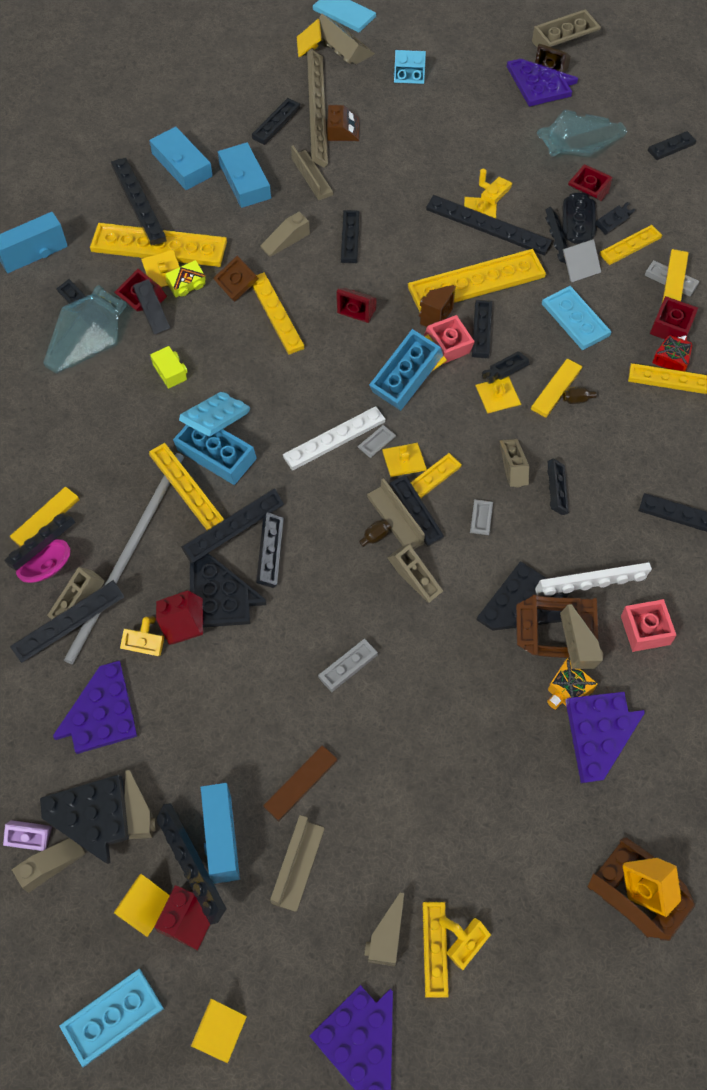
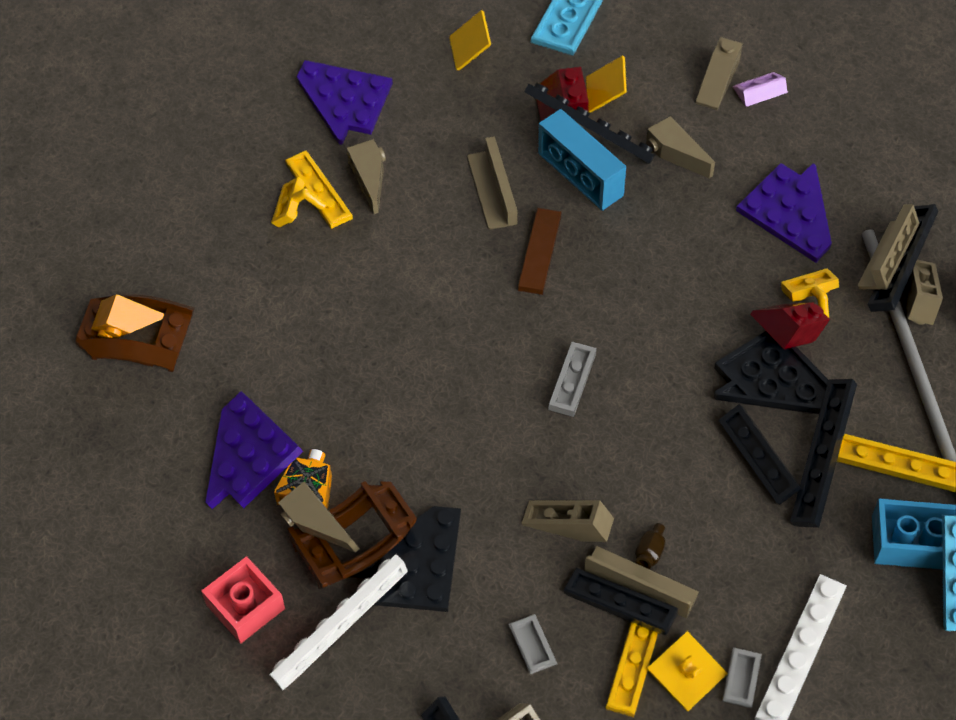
camera: 150 degrees right, 5 degrees down
black wing [40,775,129,864] -> none
none -> dark tan panel [858,204,919,289]

